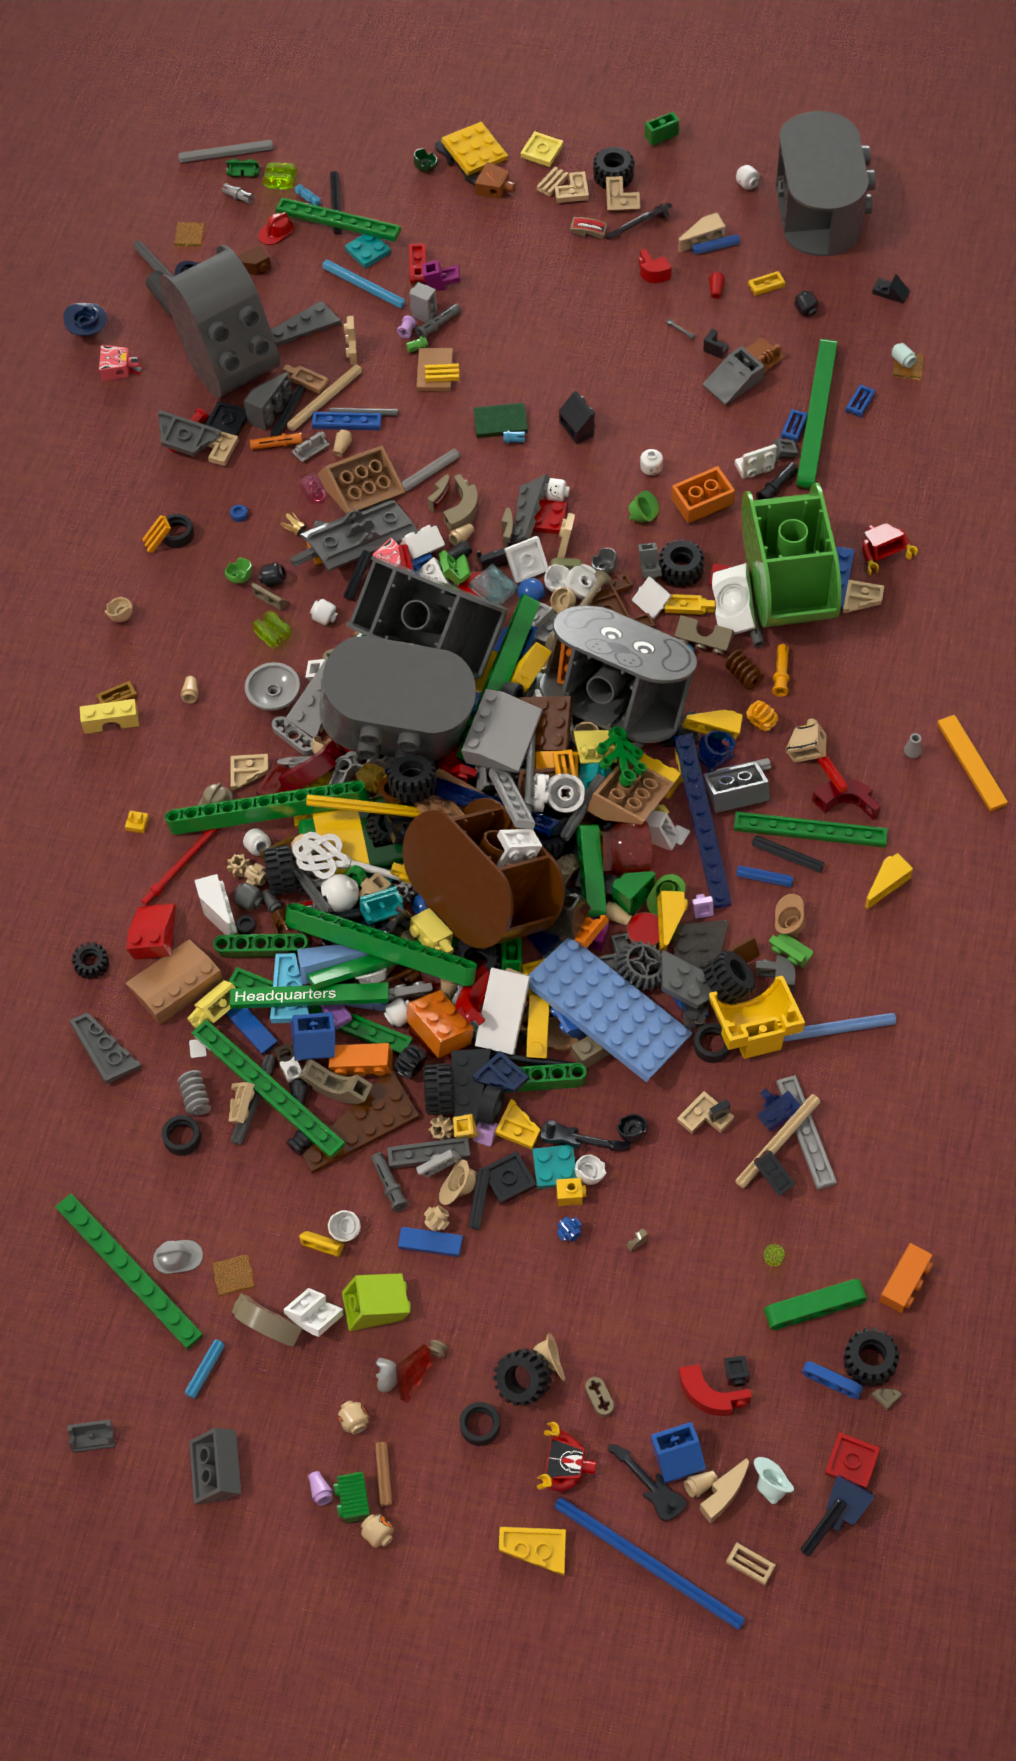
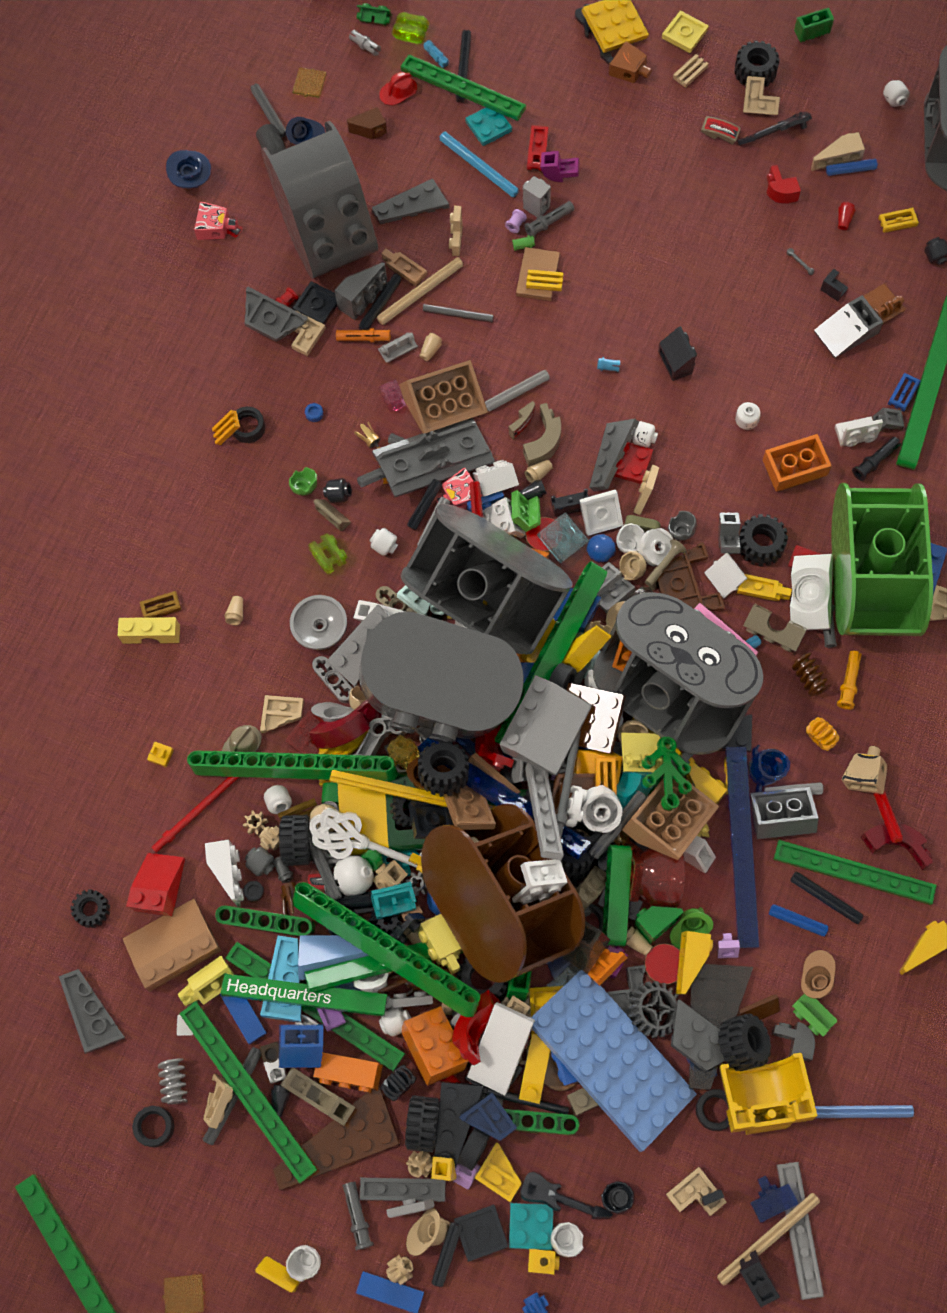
camera: 10 degrees right, 10 degrees up
tan hair [105,597,133,623] -> none
light grey piece [153,1240,203,1274] -> none
black wheel [286,1130,312,1156] -> none
blue tile [312,412,382,431] -> none
dark green hair [413,148,438,172] -> none
dark green tile [473,403,528,438] -> none
dark tan slope [501,507,513,547] -> none
tan plate [555,171,589,203] -> none
bright green piece [629,490,659,523] -> none
white sticker [675,825,690,845] -> none
yellow slope [681,710,742,742] -> none

